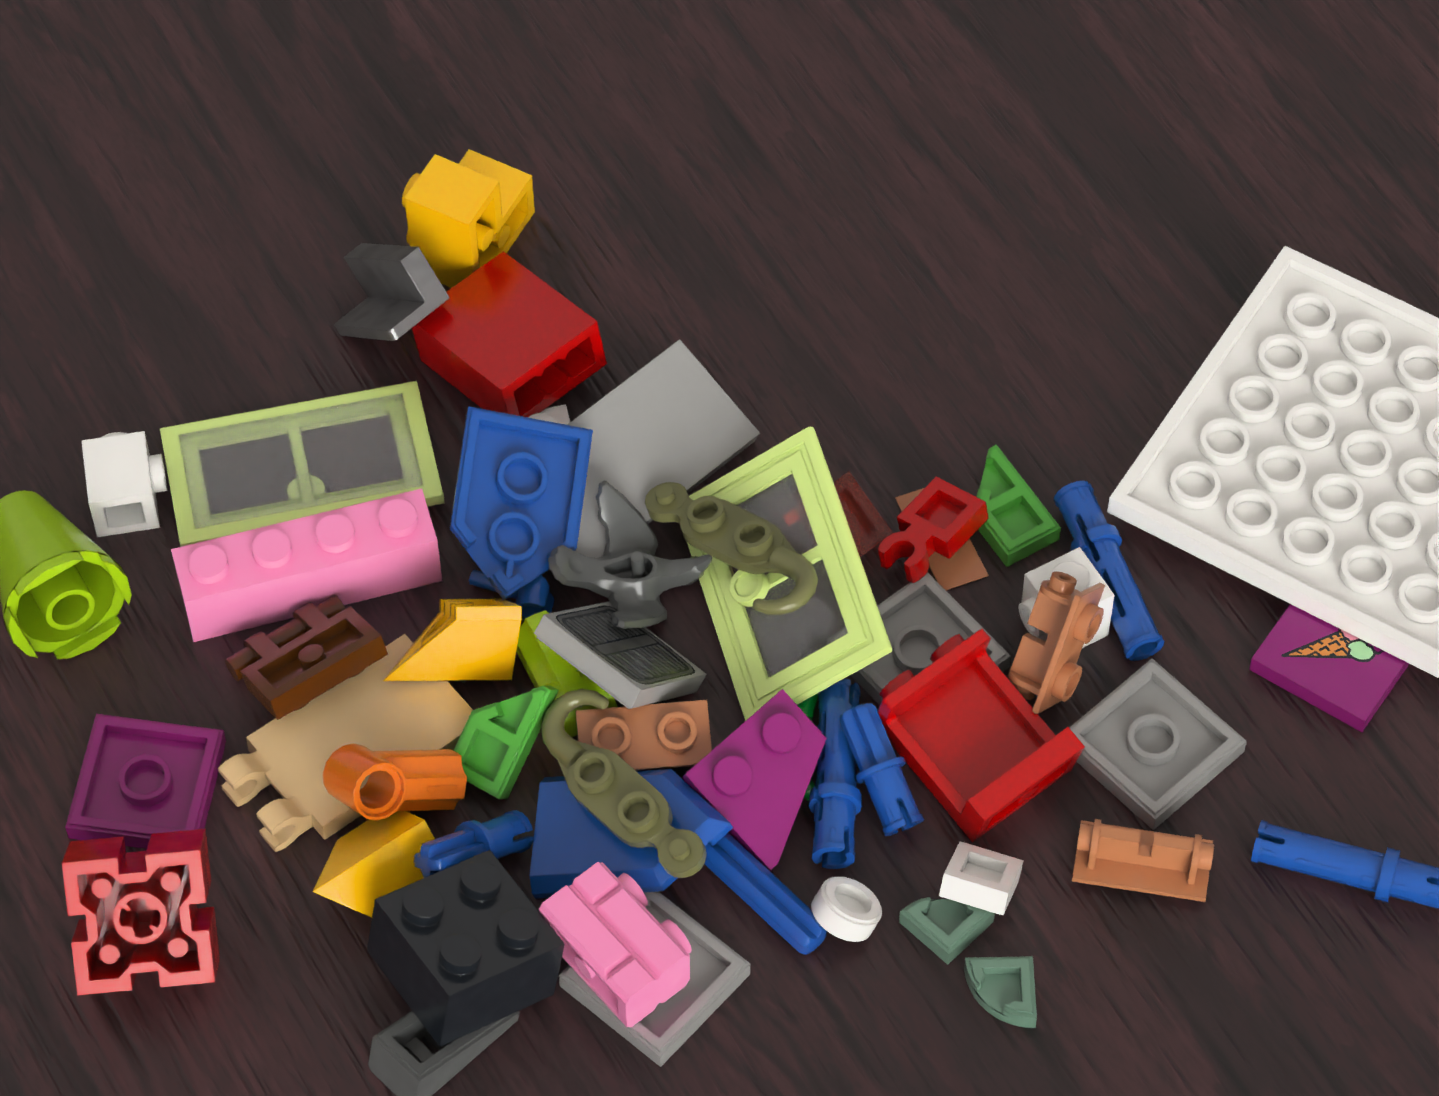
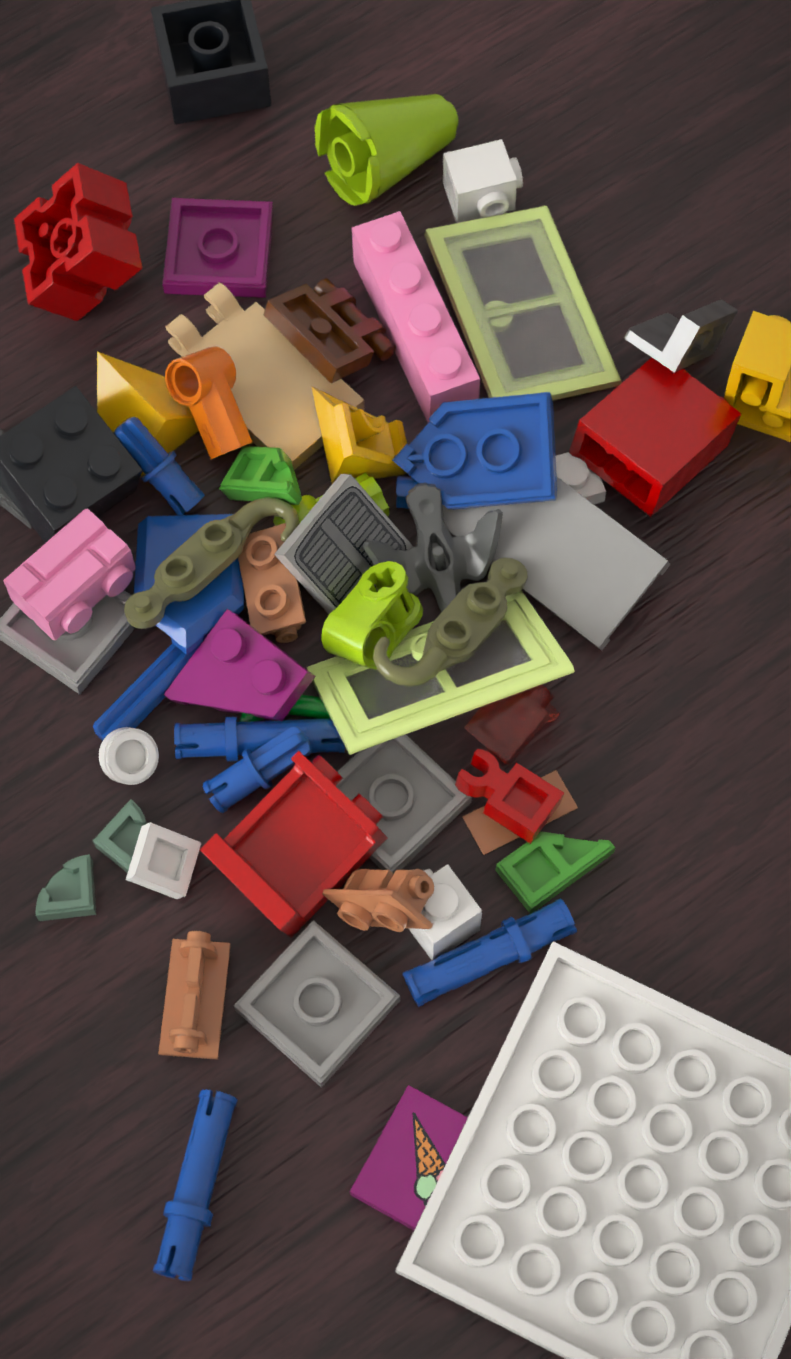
camera: 85 degrees right, 10 degrees up
none -> lime piece [321,561,423,669]

